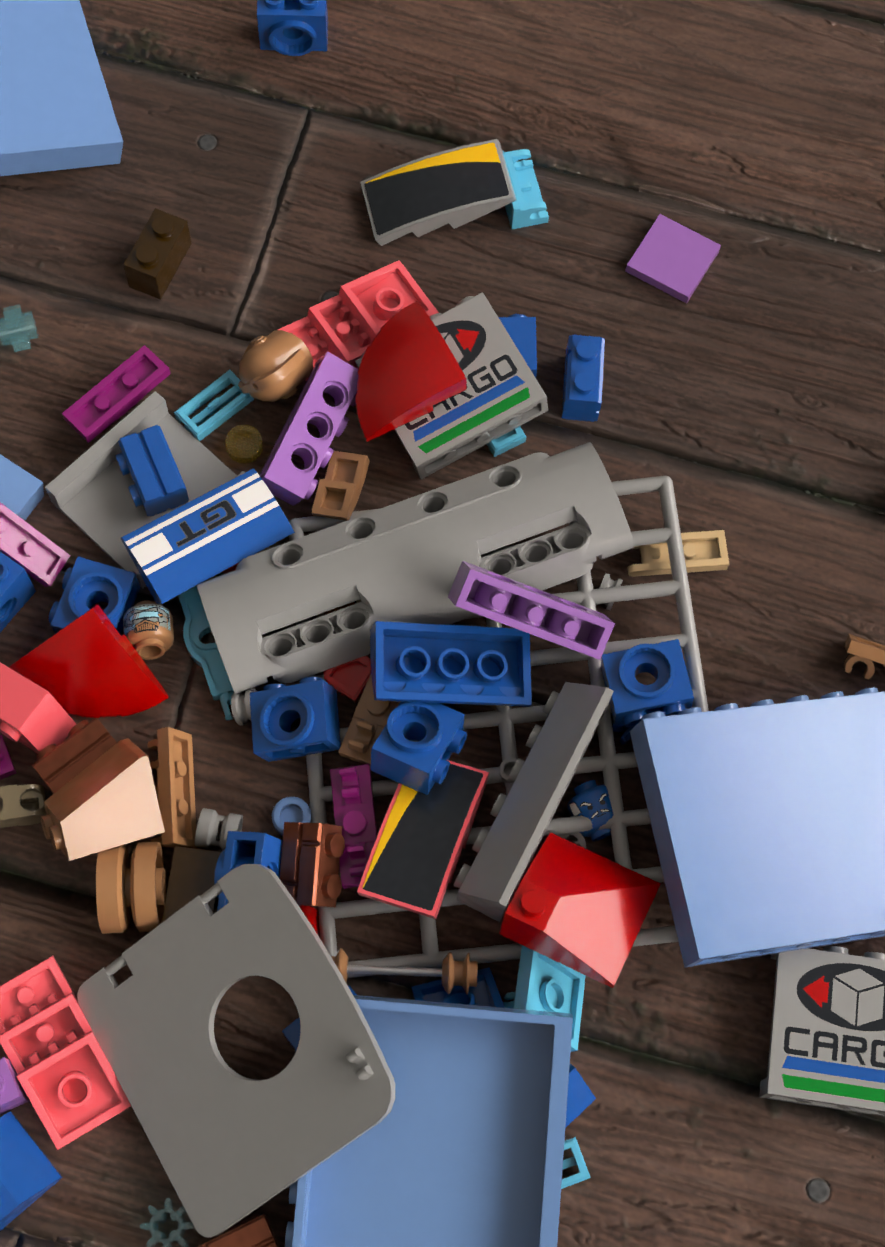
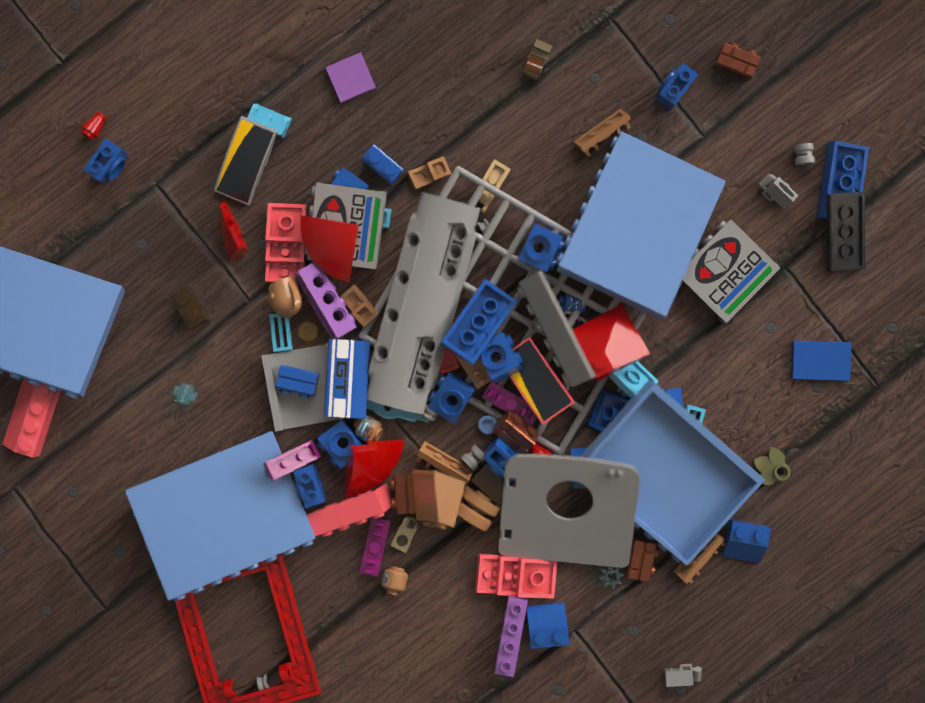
camera: 50 degrees left, 20 degrees up
magenta plate [62,345,171,443] -> none
medium nougat axle [331,948,478,995] -> none
medium lavender brick [448,561,615,660] -> none
none -> red brick [219,200,249,262]
none -> medium nougat slope [406,156,452,191]

